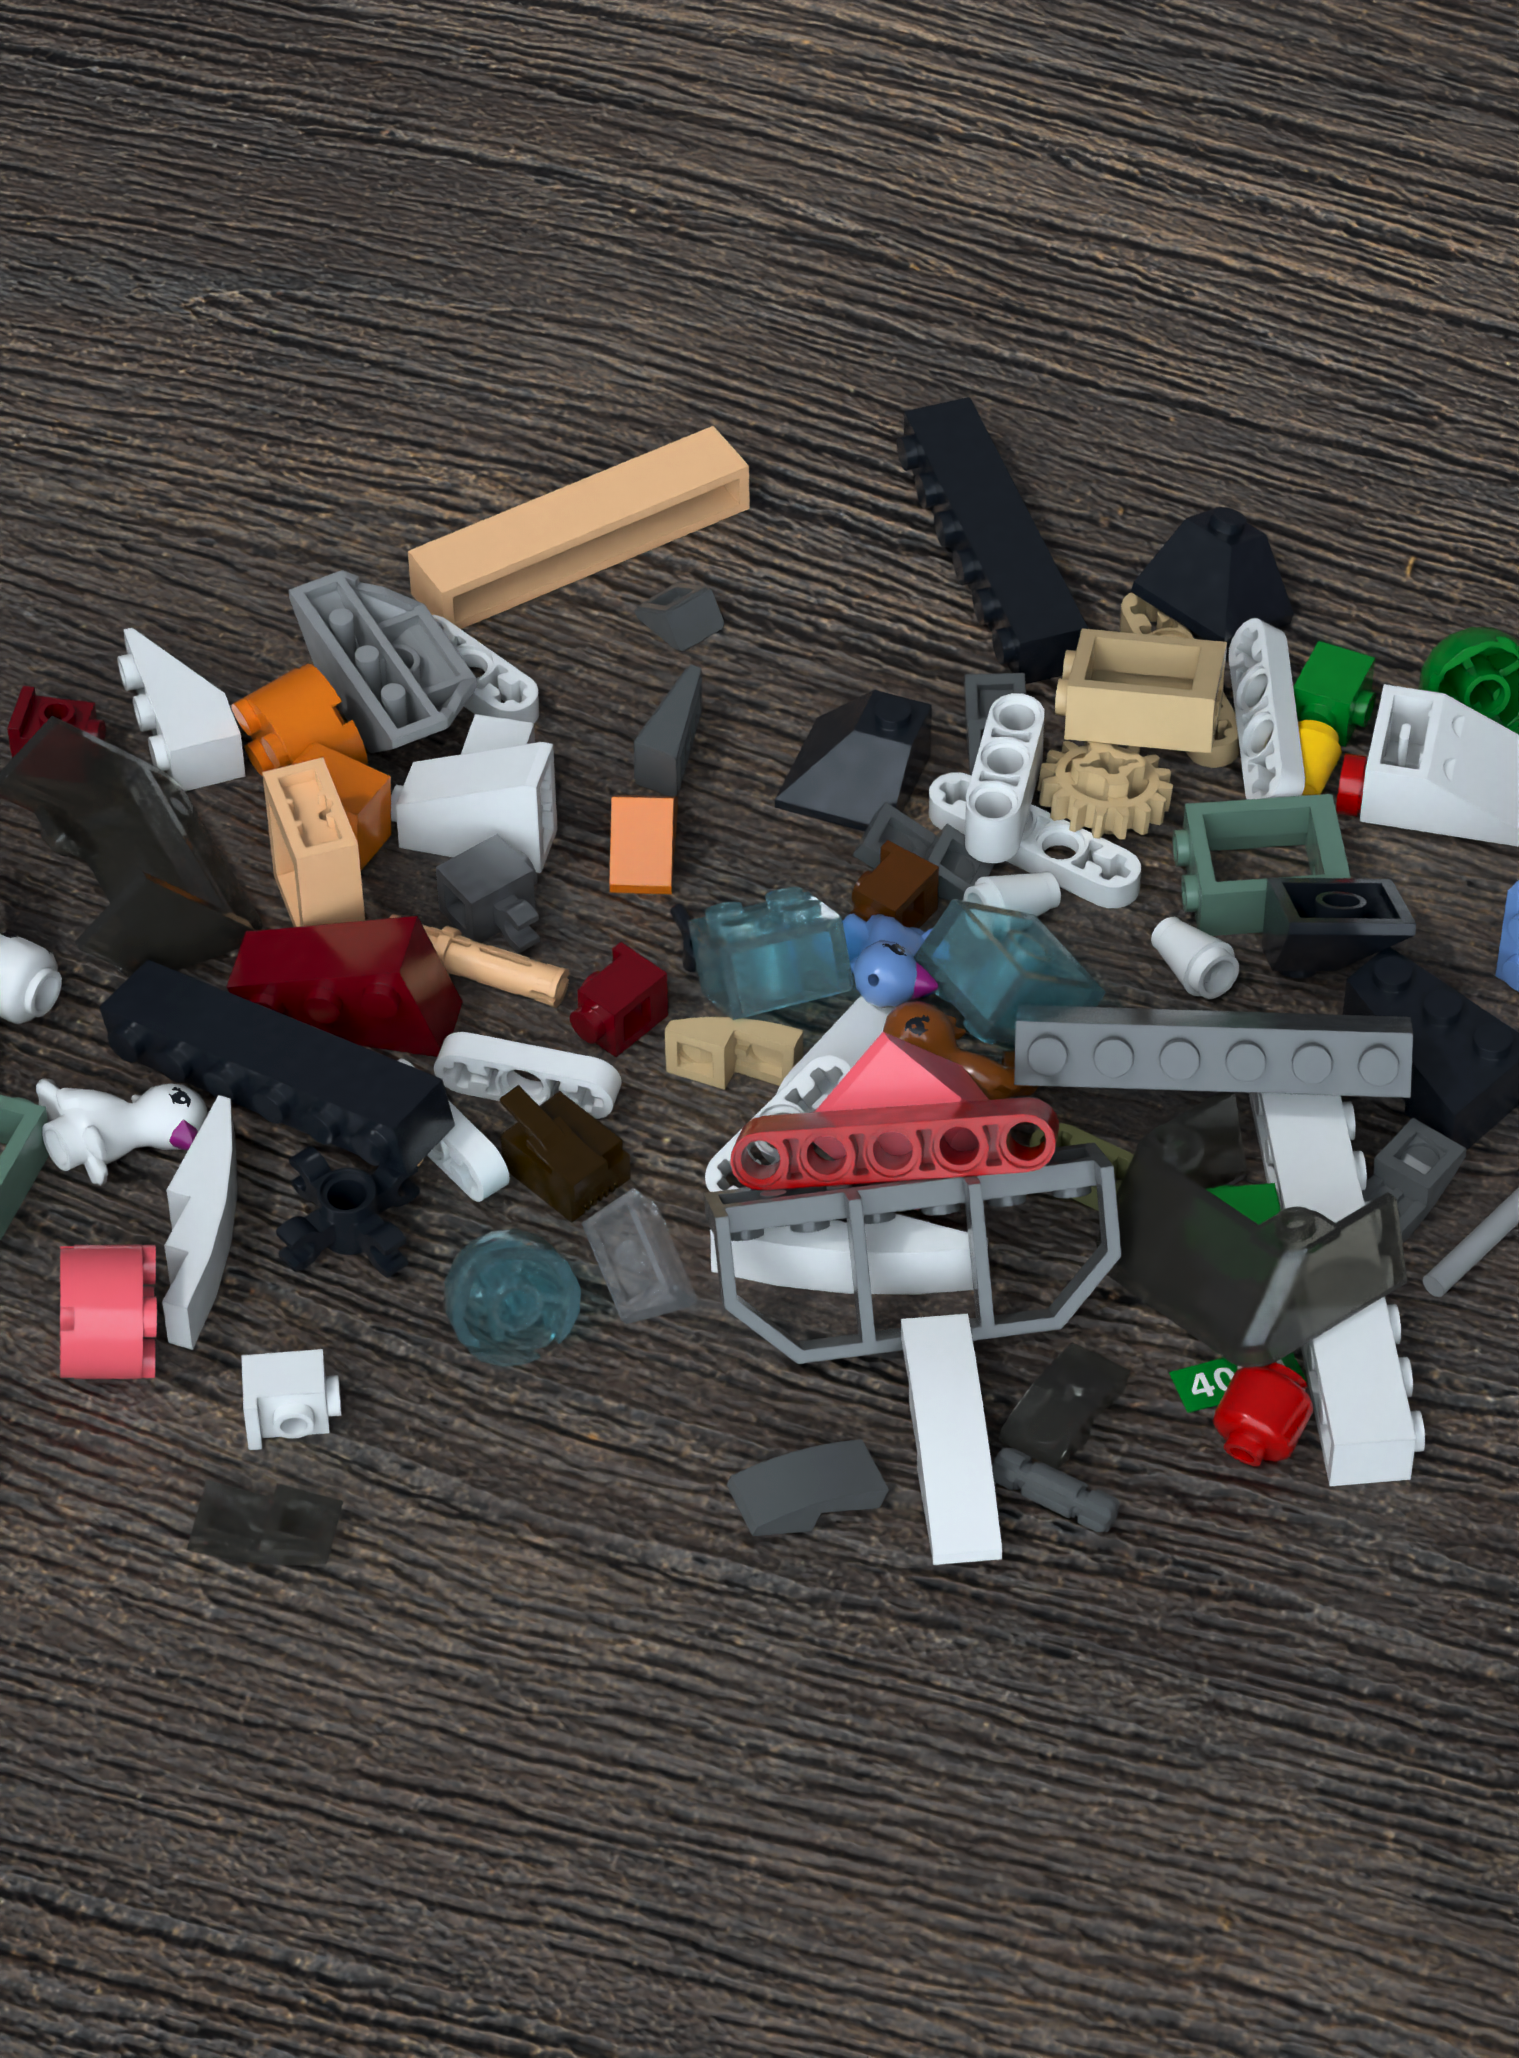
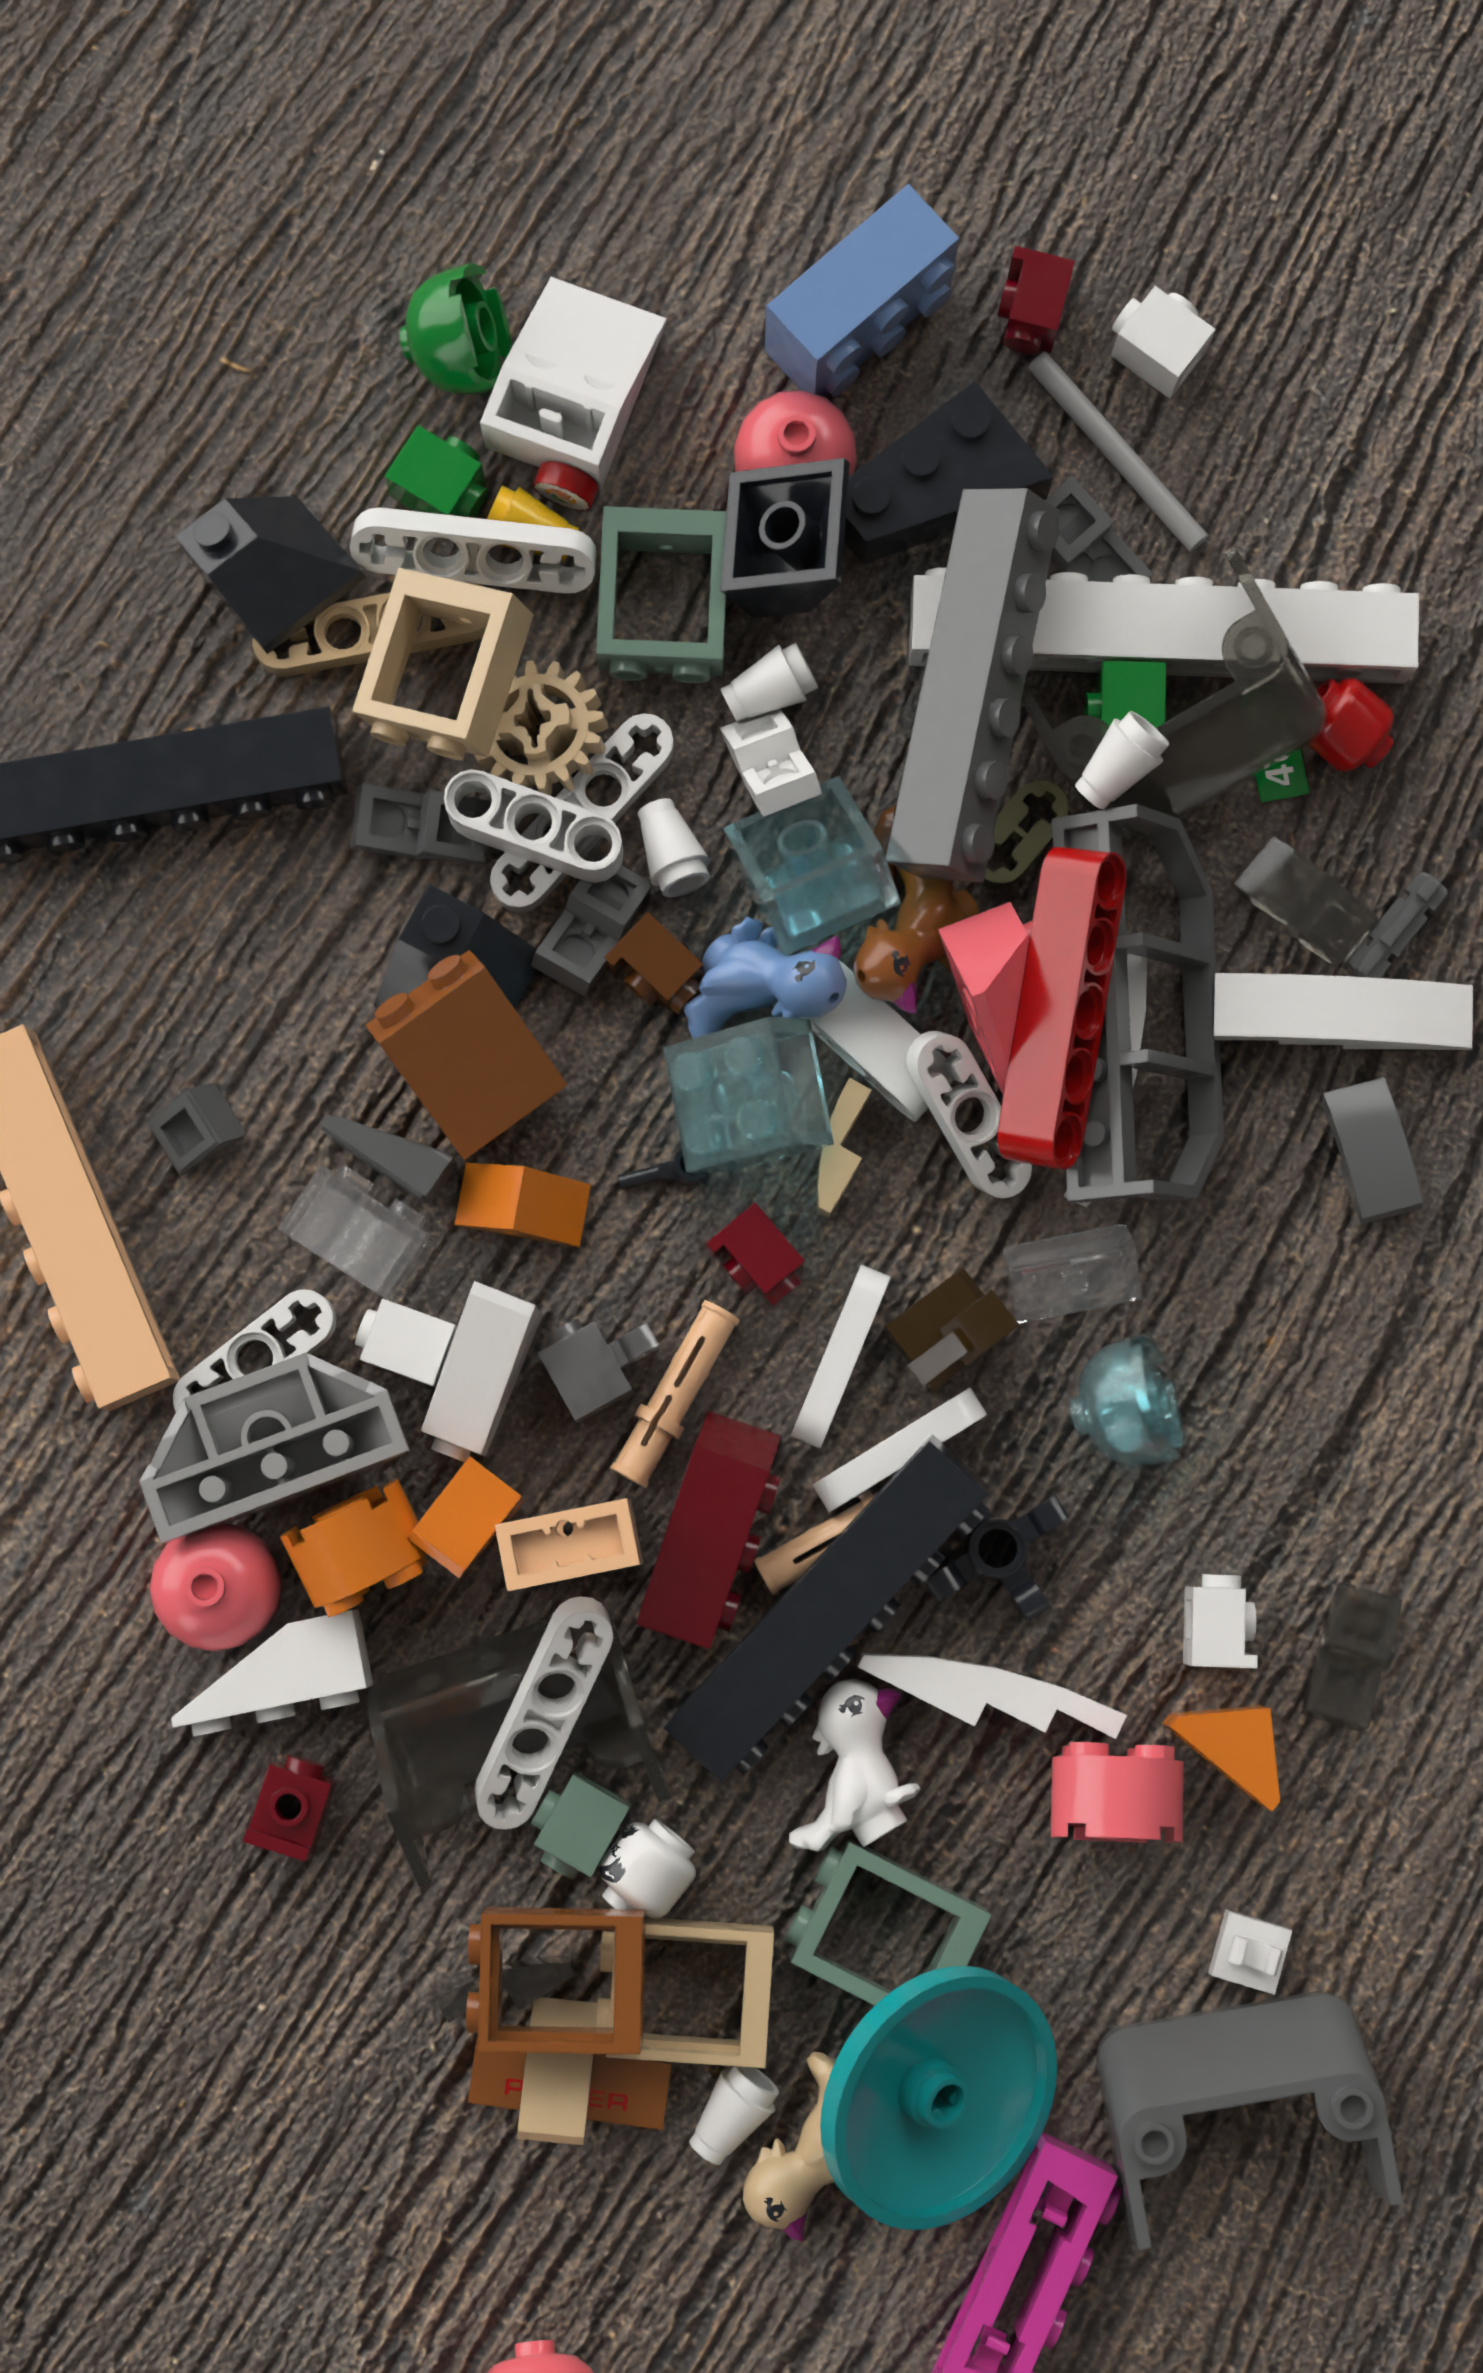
camera: 85 degrees left, 35 degrees up
none -> coral cylinder [149,1523,283,1652]
none -> clear brick [278,1164,434,1302]
none -> dark orange brick [365,950,568,1160]
none -> white beam [474,1596,613,1830]
none -> sand green brick [531,1771,632,1880]
none -> white slope [720,709,822,817]
none -> coral cylinder [734,390,857,476]
none -> white cone [1075,711,1169,810]
none -> orange slope [1162,1705,1280,1812]

